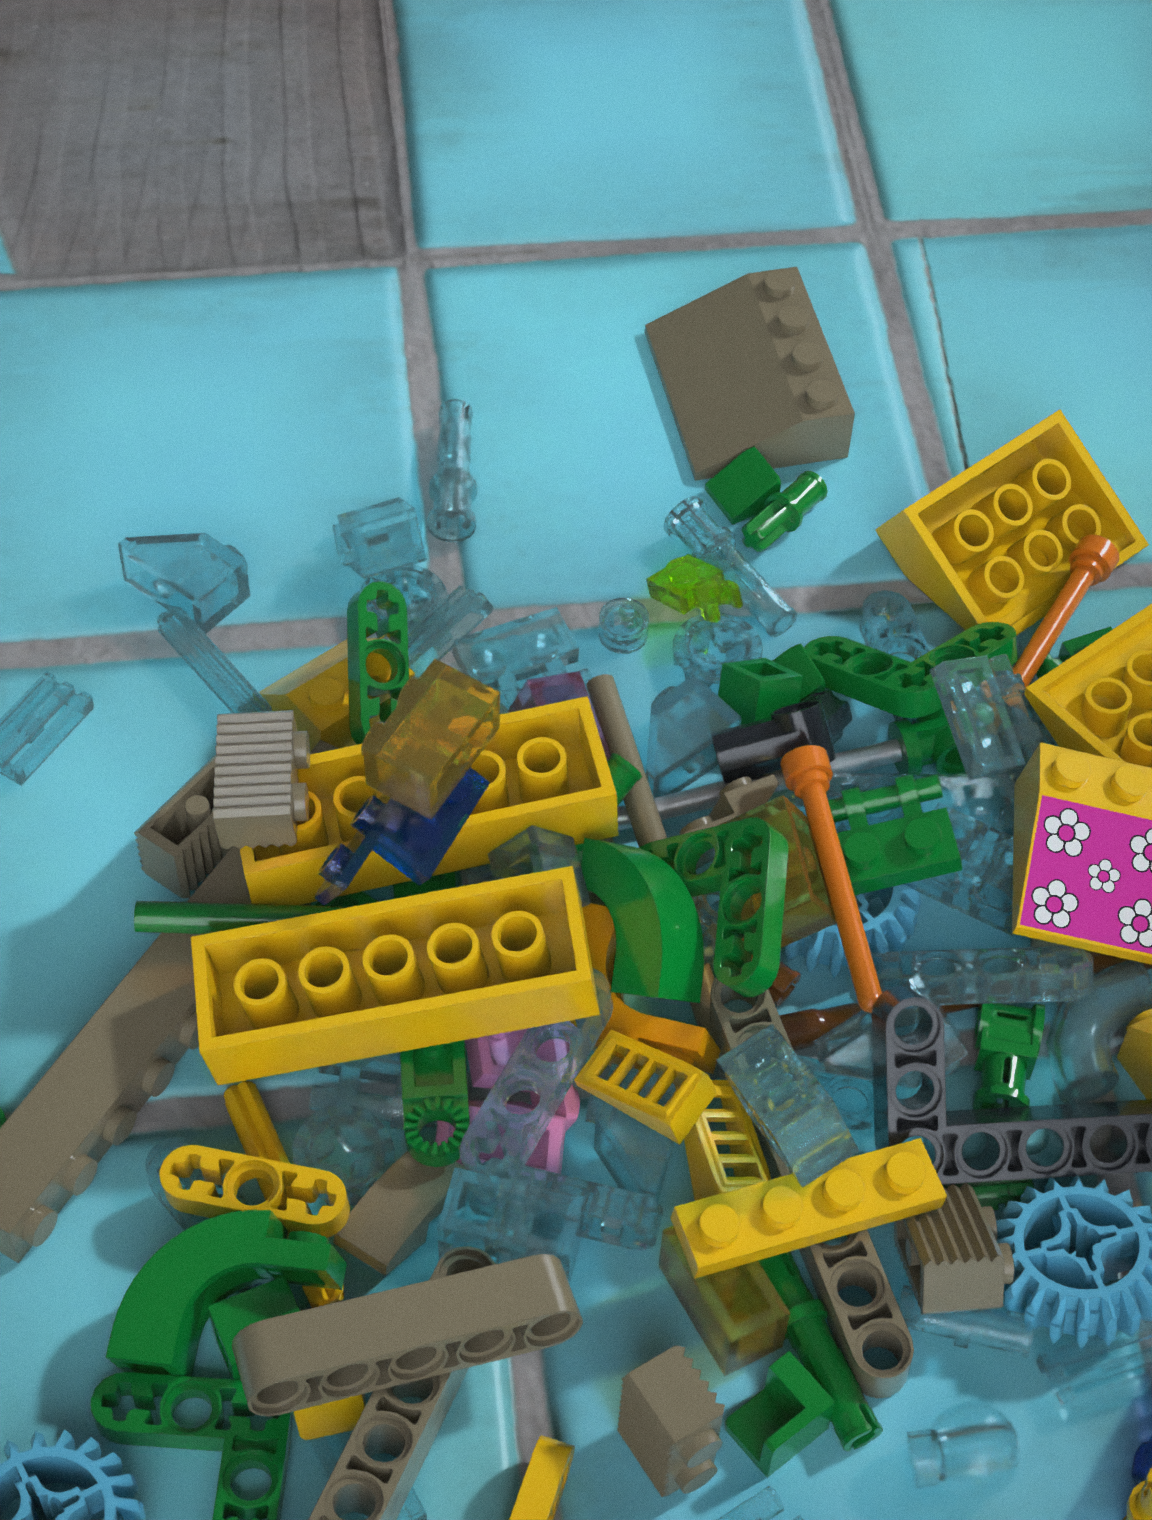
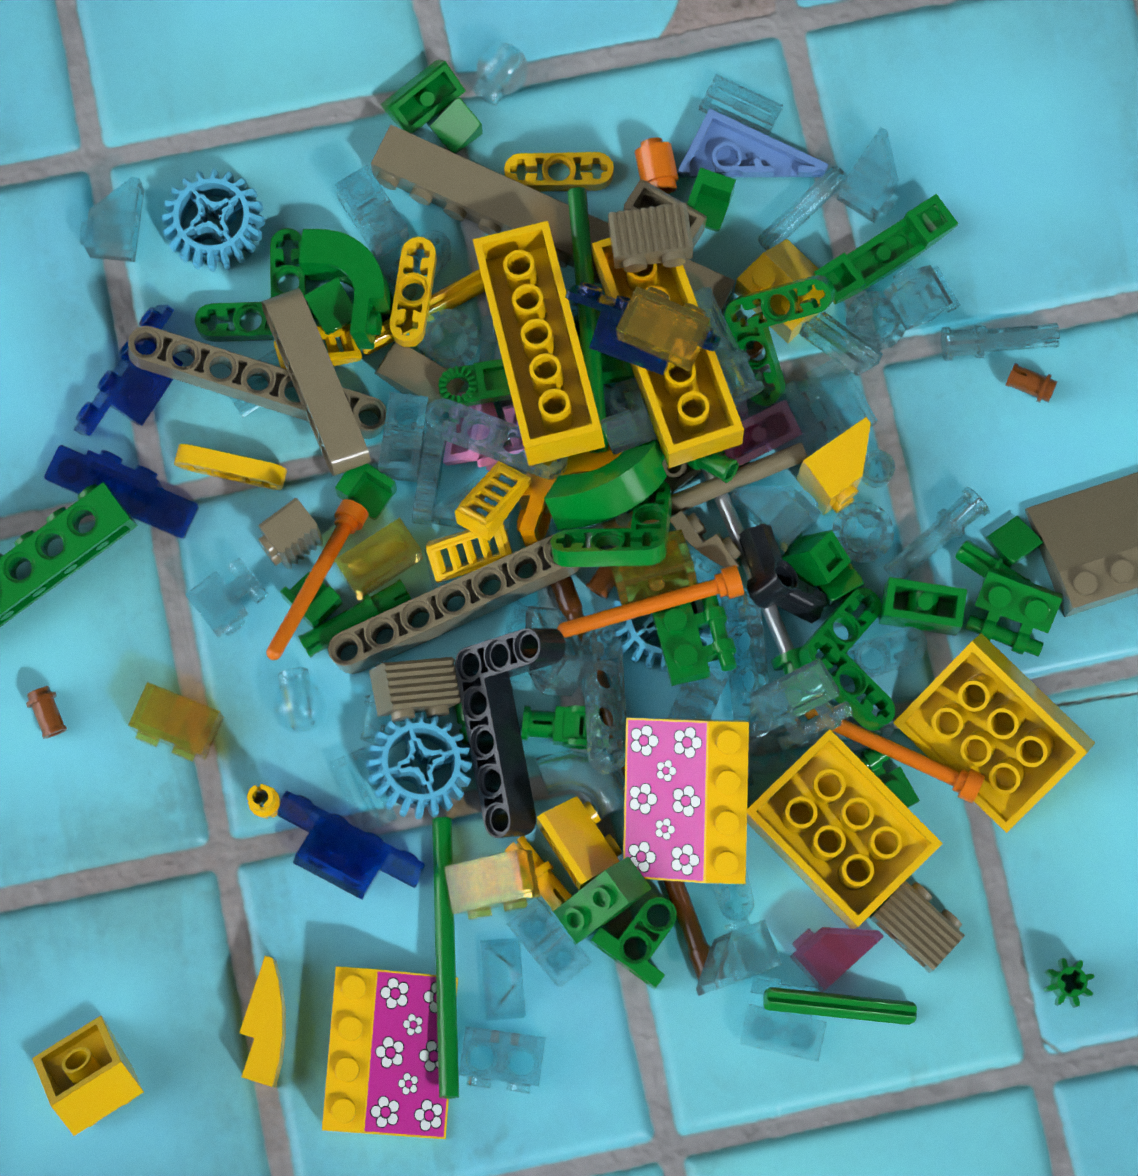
camera: 85 degrees right, 25 degrees up
clear neon green plate [646,554,743,623] -> none
yellow plate [670,1138,947,1279] -> none
clear light blue brick [716,1024,859,1188] -> none
none -> orange piece [266,499,369,660]
none -> clear light blue brick [334,165,409,260]
none -> green panel [335,463,397,520]
none -> yellow beam [504,152,614,192]
none -> orange brick [634,137,679,194]
none -> medium blue wing [678,108,829,178]
none -> green panel [687,167,736,232]
none -> yellow slope [796,417,871,516]
none -> green slope [813,194,959,304]
none -> green brick [879,577,967,636]
none -> green plate [965,567,1063,657]
none -> dark orange pin [1005,363,1058,403]

